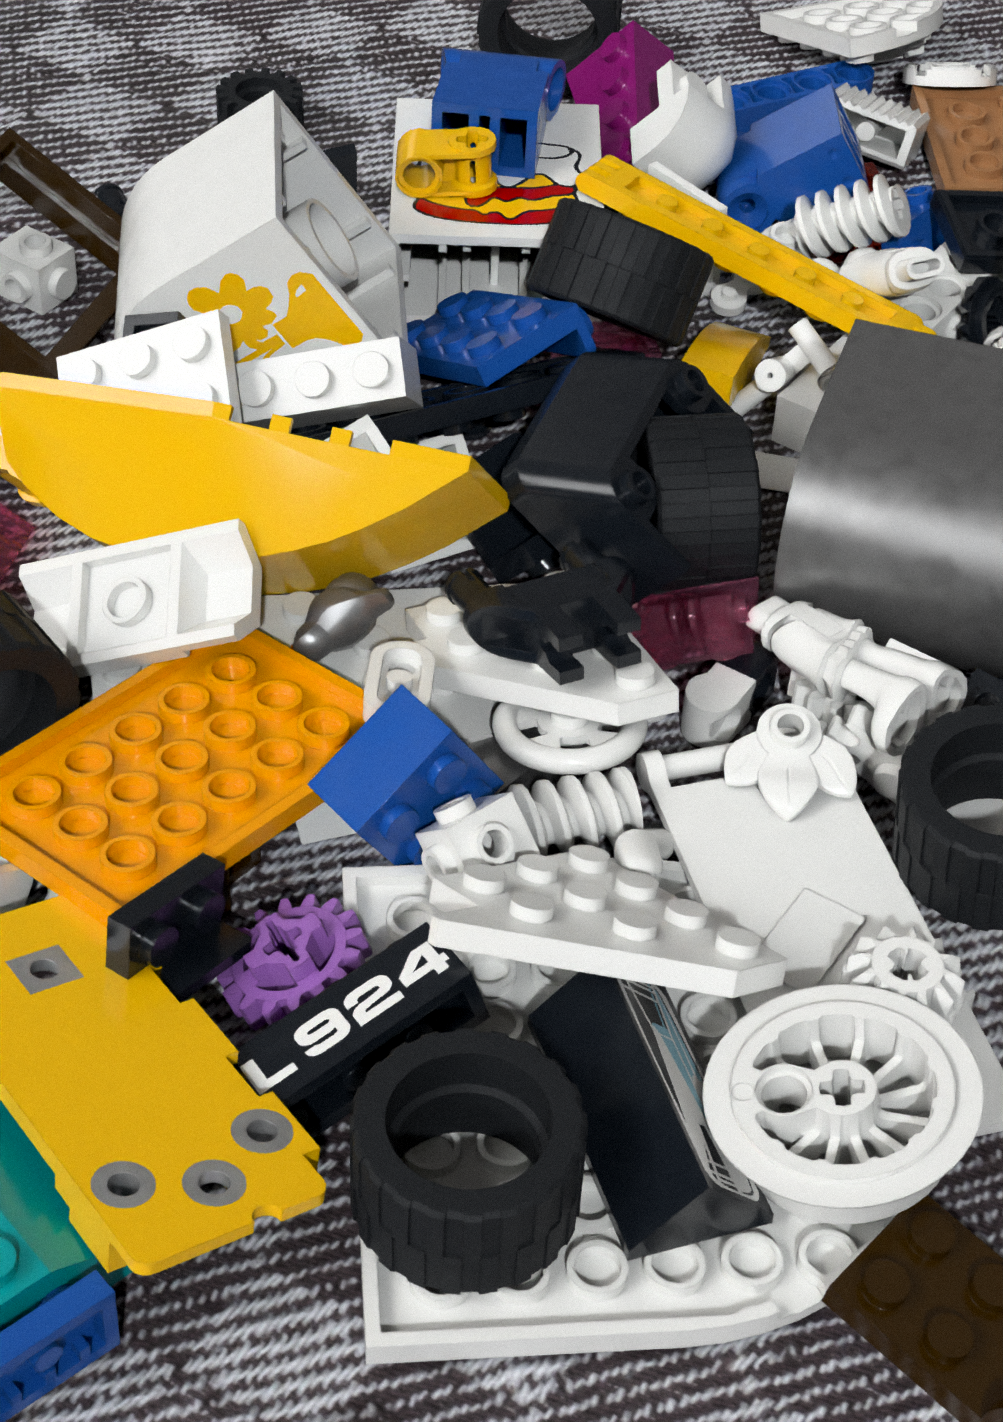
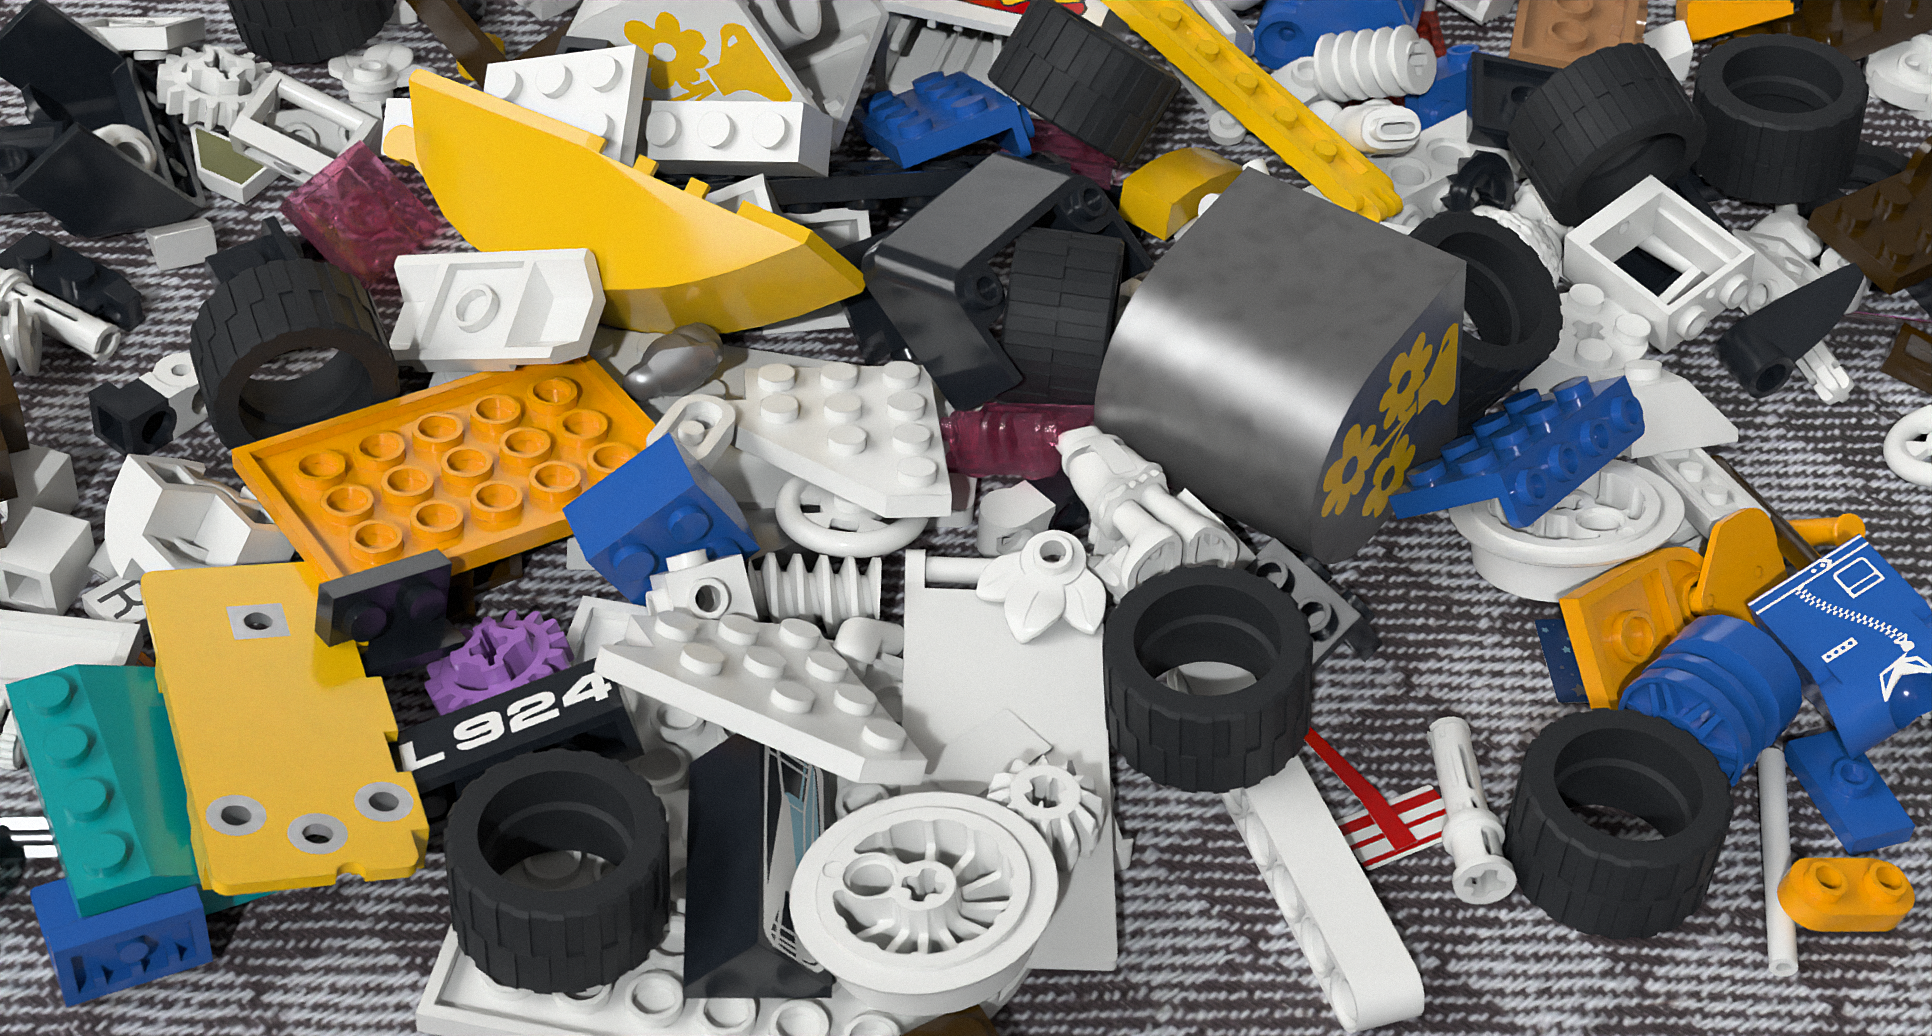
camera: 15 degrees right, 0 degrees up
black connector [444,538,641,685] -> none

